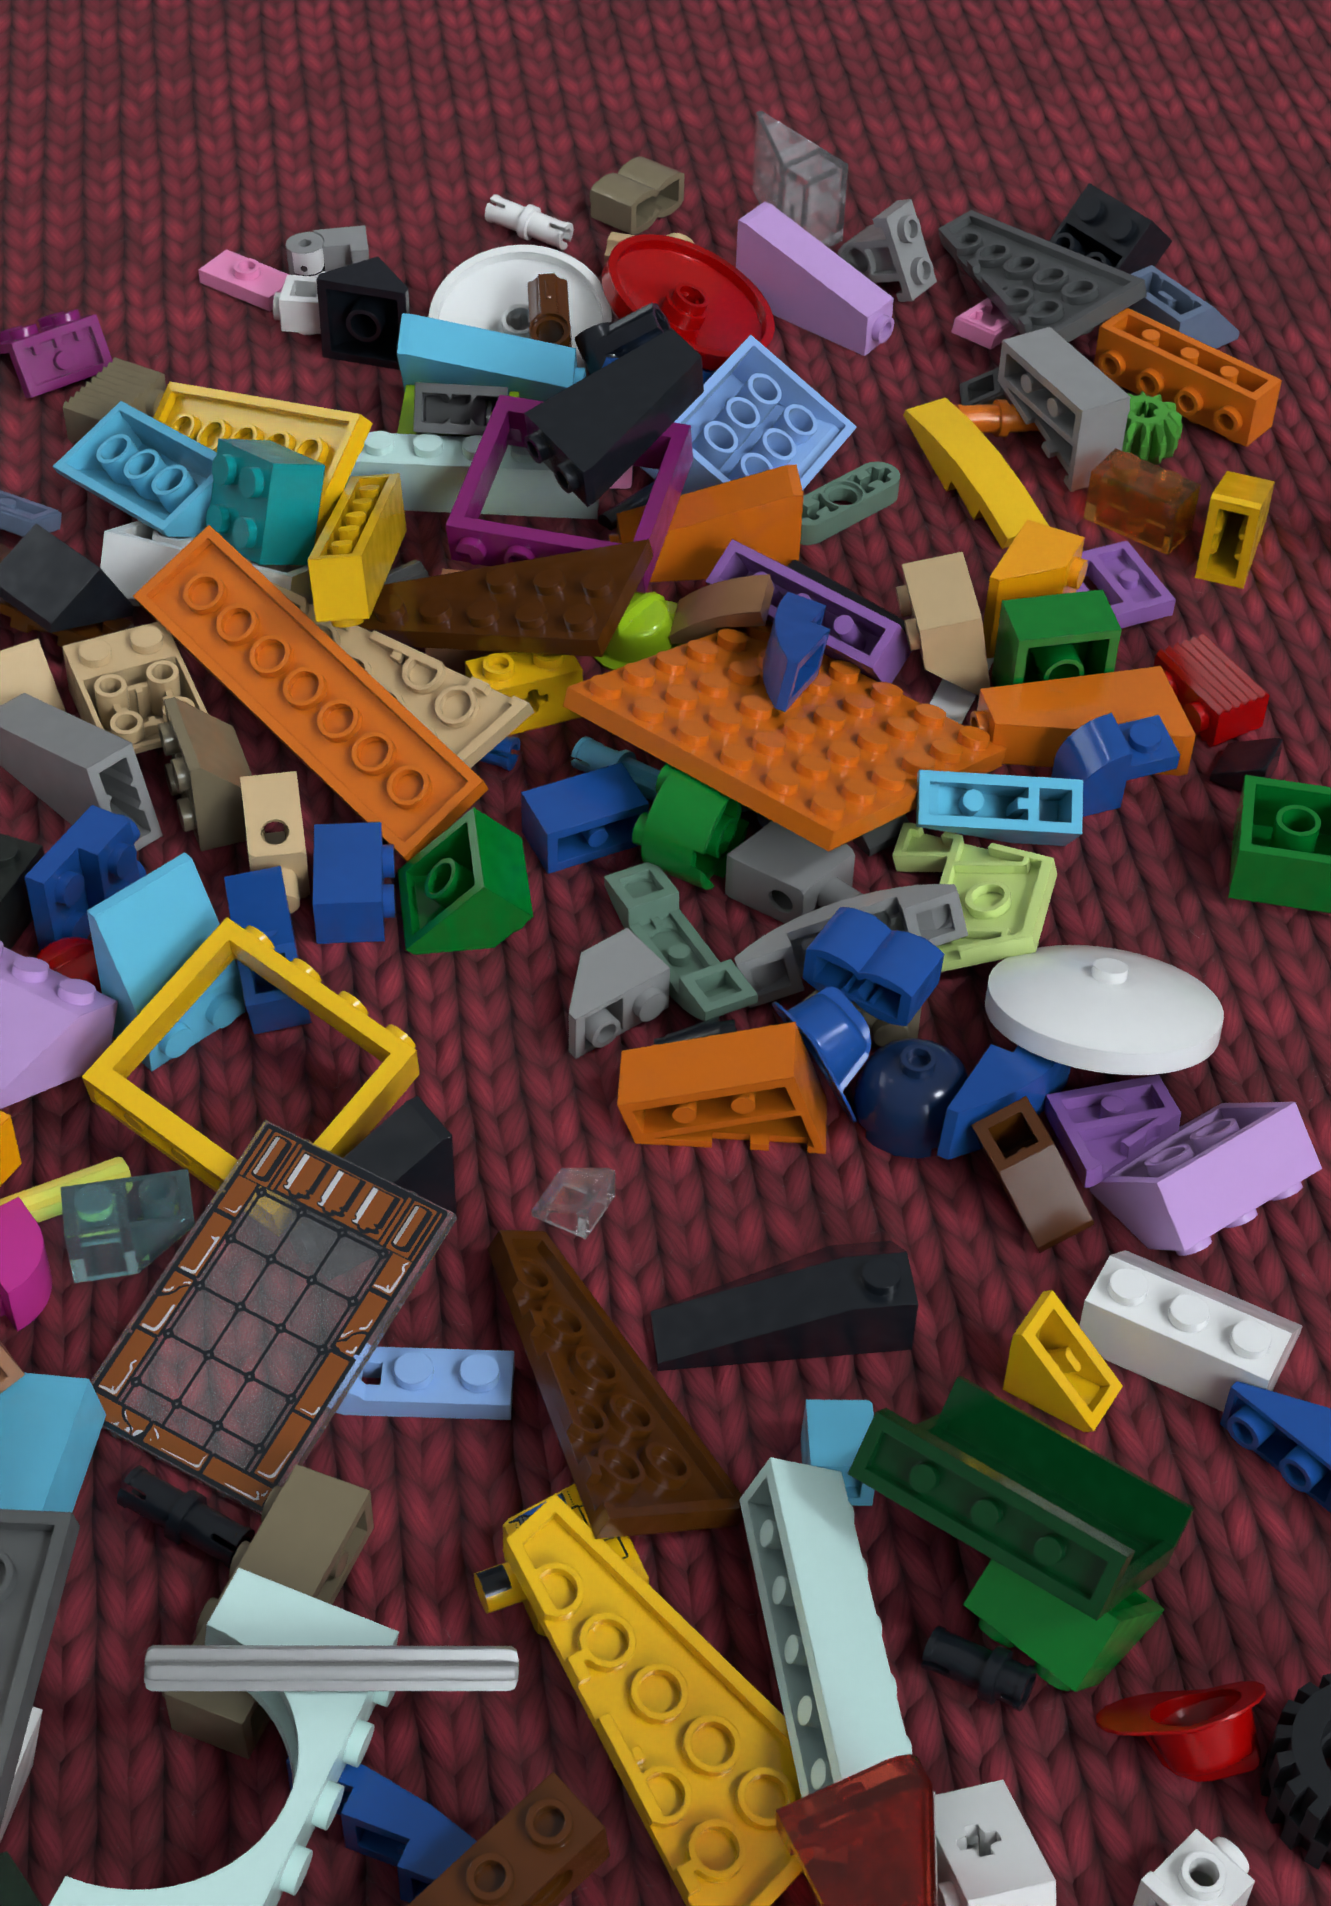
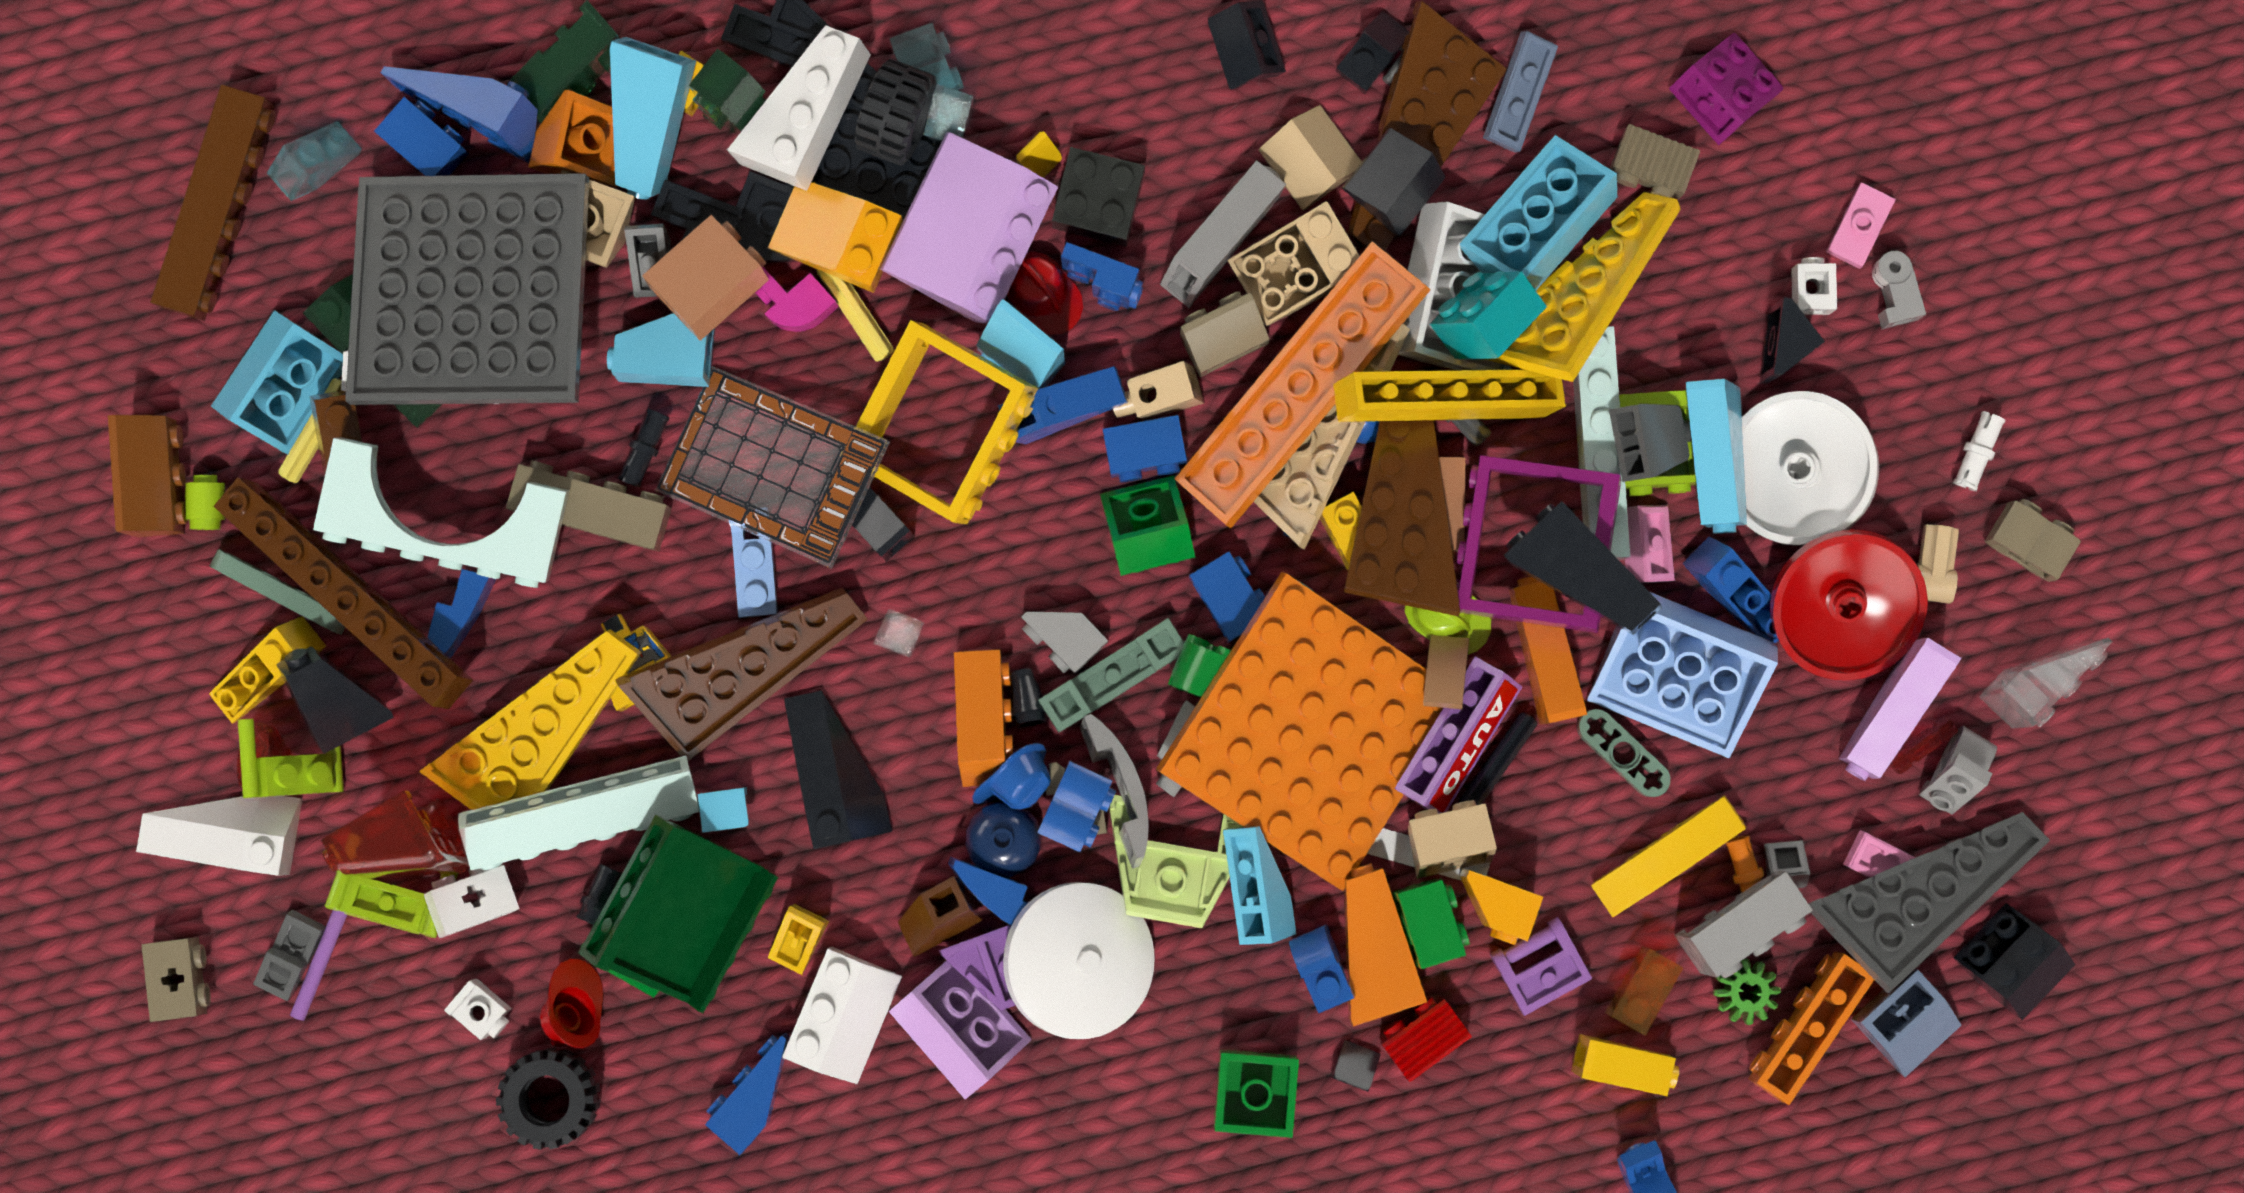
camera: 85 degrees right, 40 degrees up
clear light blue slope [61,1169,195,1283] -> none
light grey axle [144,1645,519,1691] -> none
reddish brown piece [527,273,572,347] -> none
black piece [574,303,671,375] -> none
blue slope [763,592,830,712] -> none

